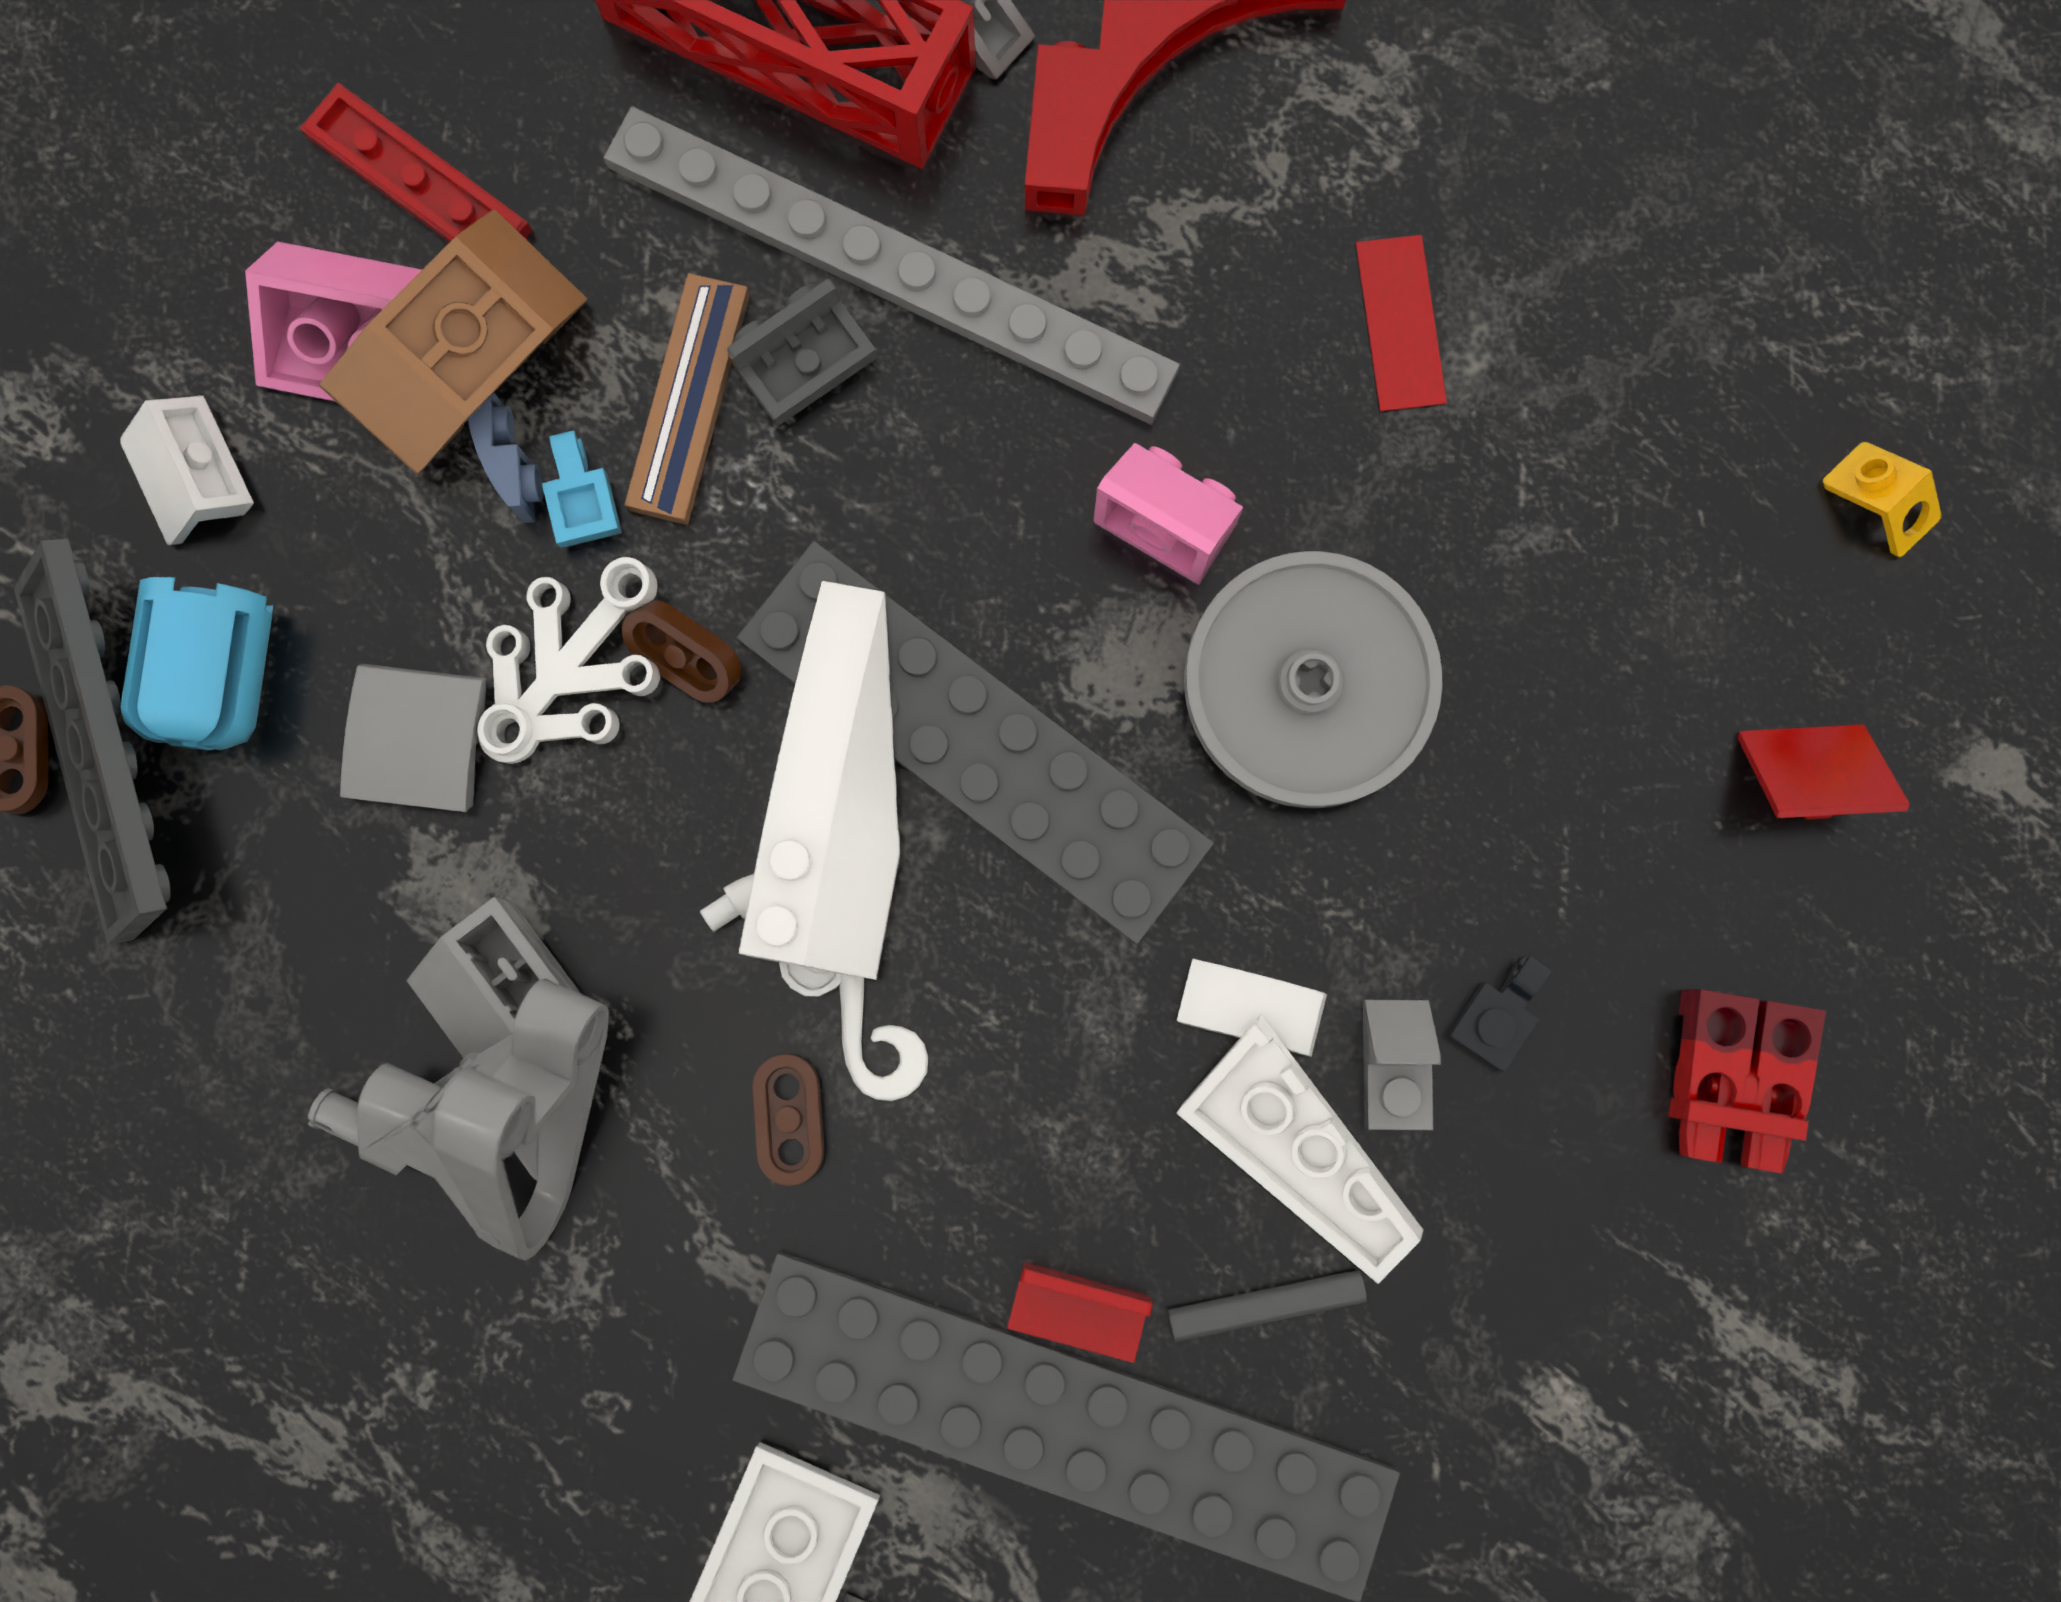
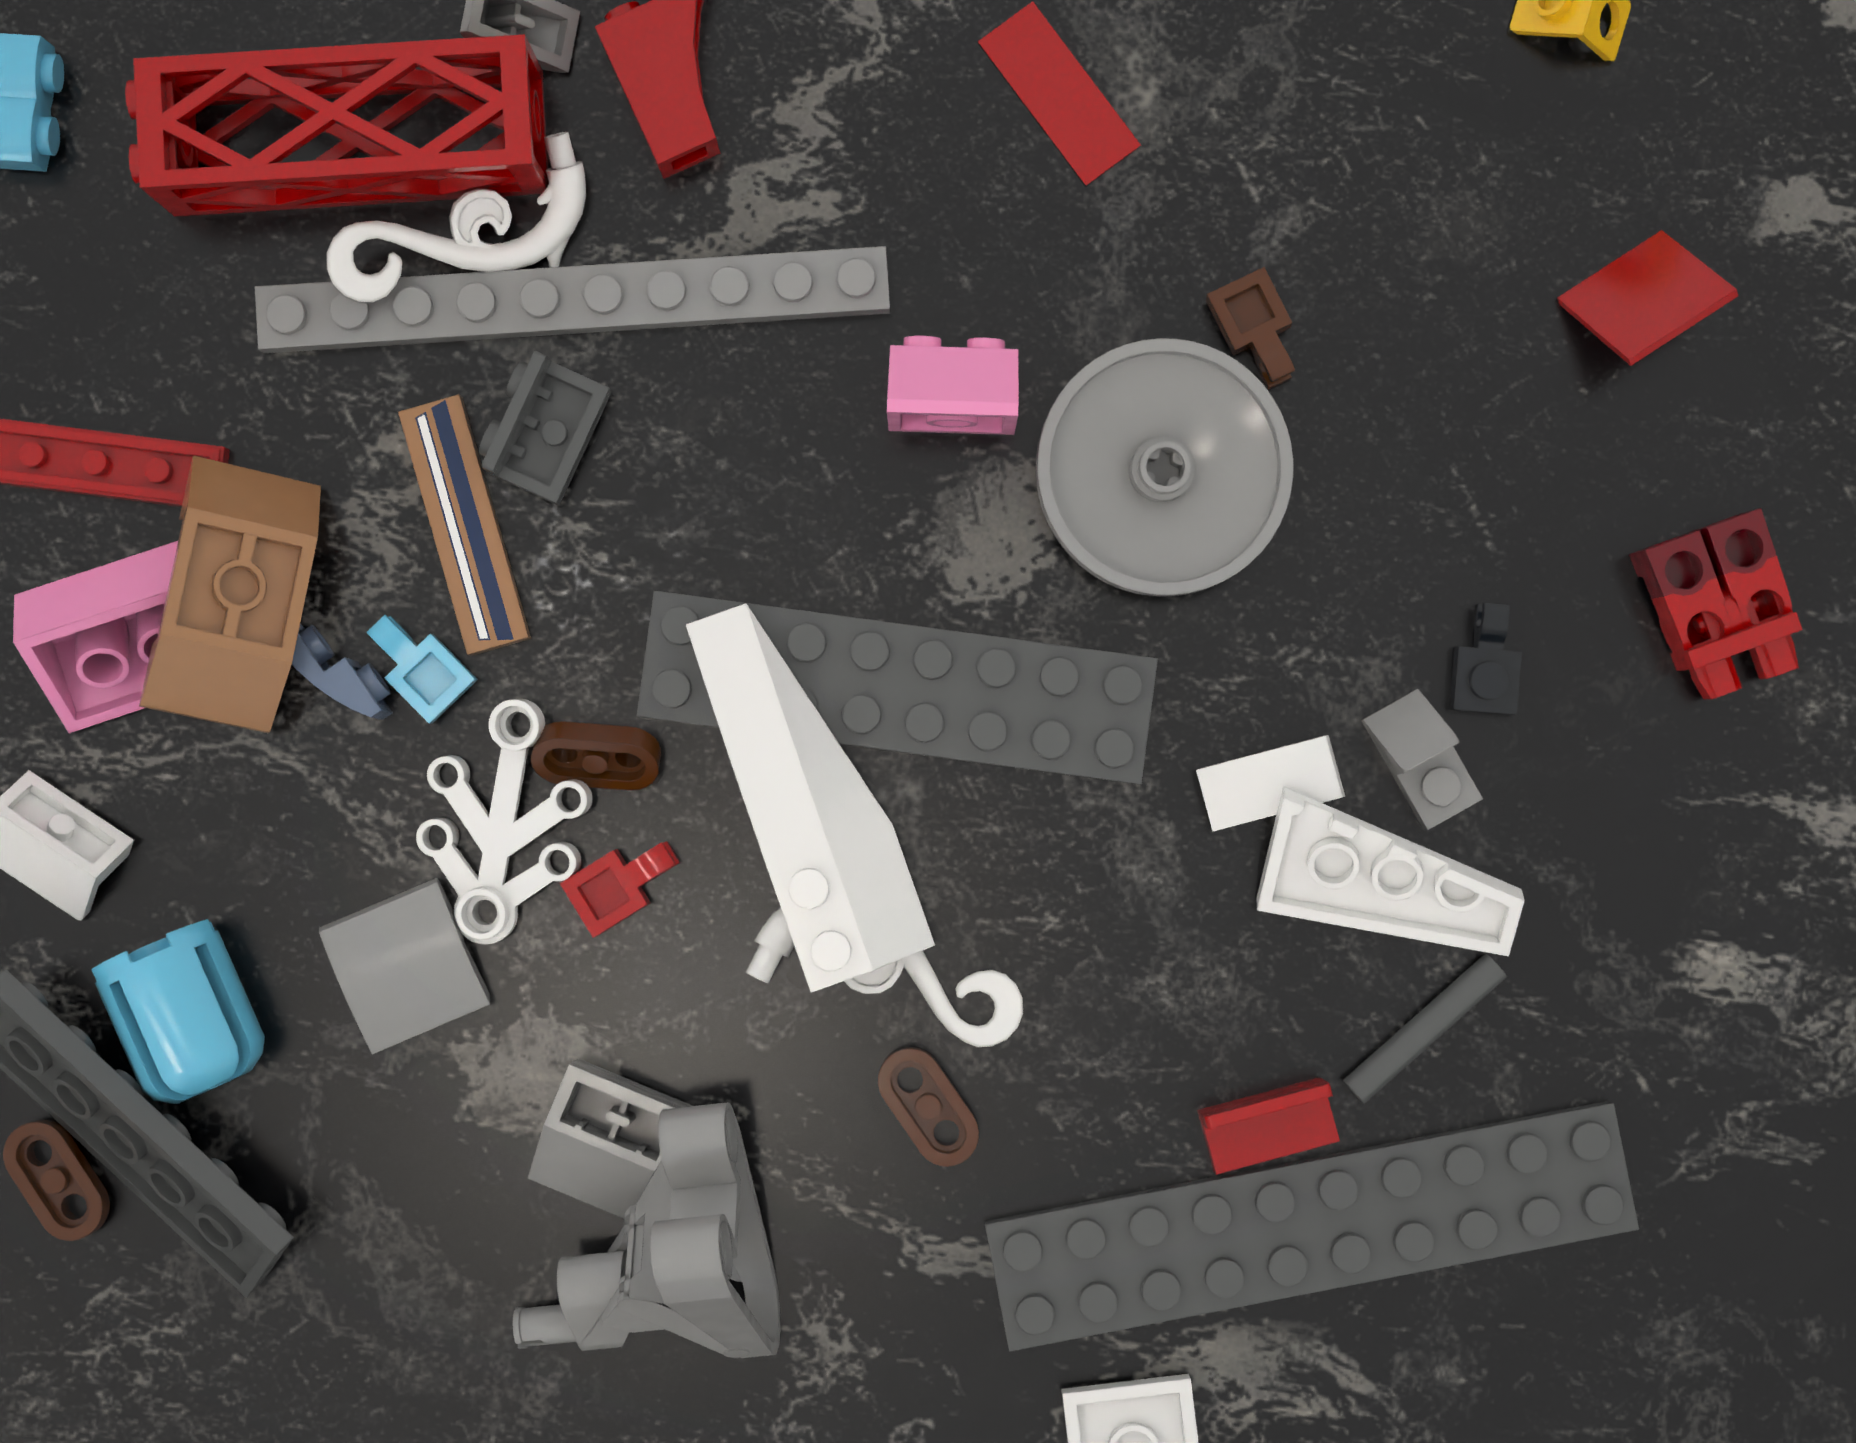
camera: 30 degrees left, 5 degrees up
none -> white plant [327,132,586,302]
none -> red plate [560,841,681,938]
none -> reddish brown plate [1206,267,1295,390]

